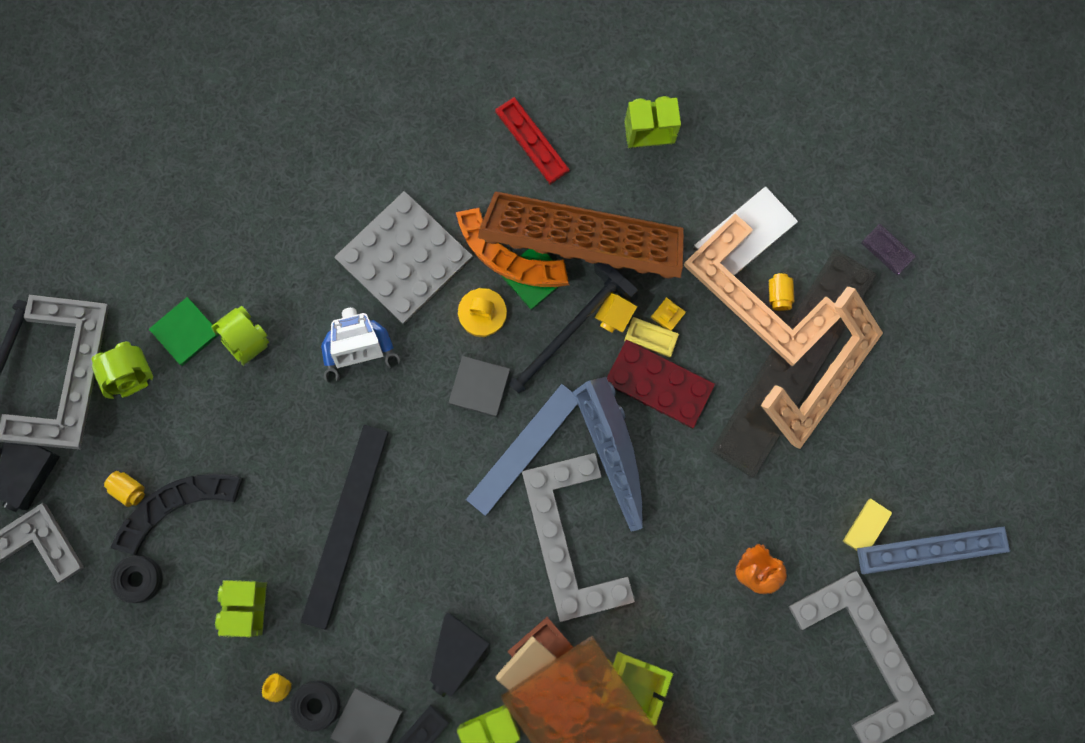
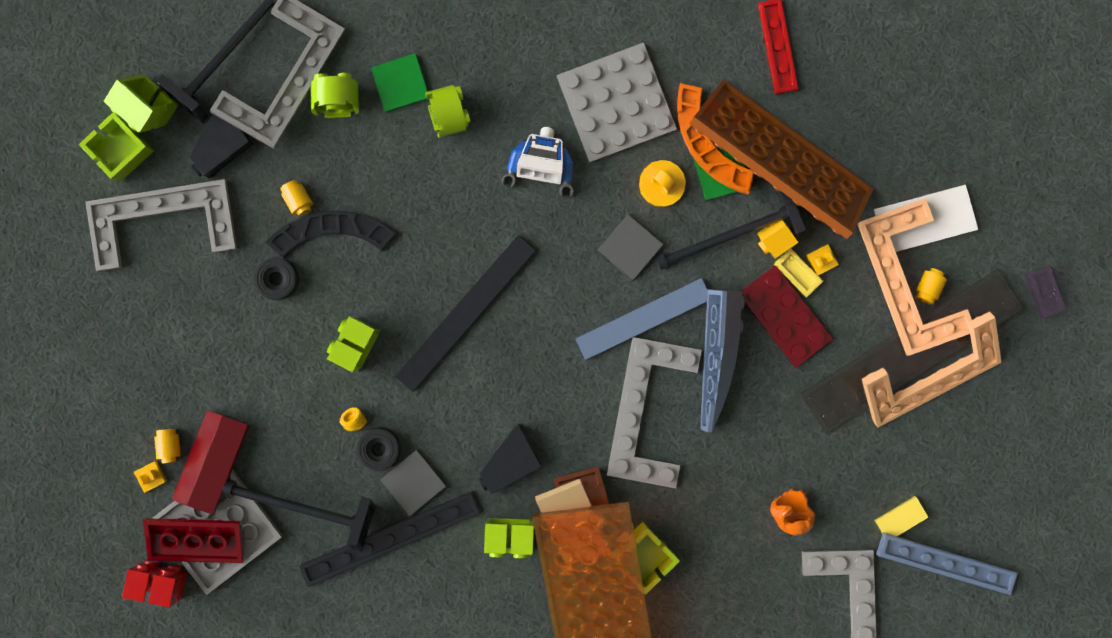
camera: 30 degrees right, 10 degrees up
lime piece [625,96,681,148] -> none

